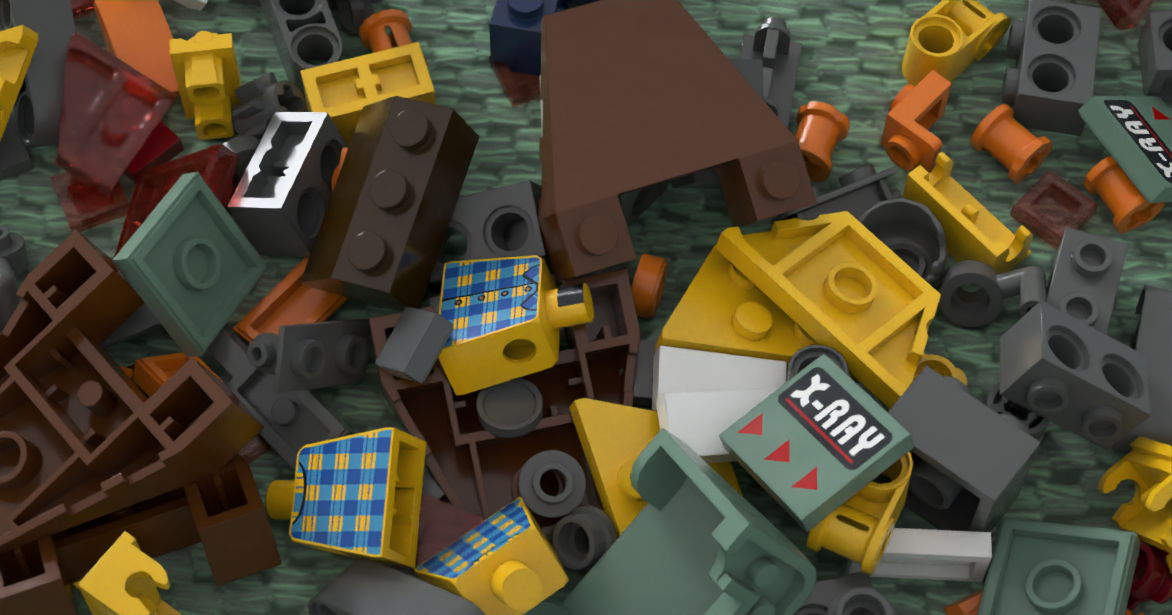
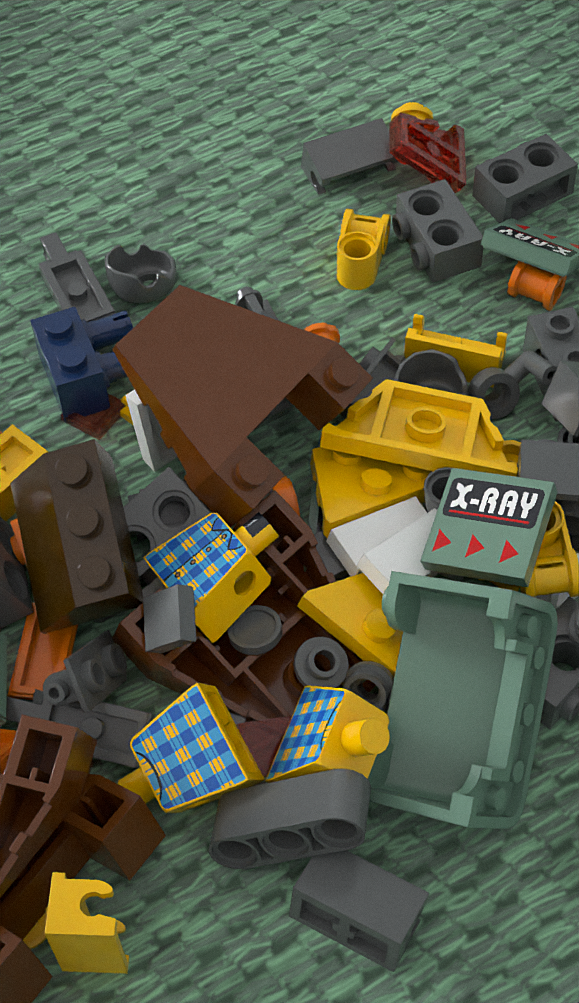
camera: 30 degrees left, 5 degrees down
orange bracket [880,70,952,173] -> none
orange bush [970,104,1053,184] -> none
clear red tile [1010,169,1099,250] -> none

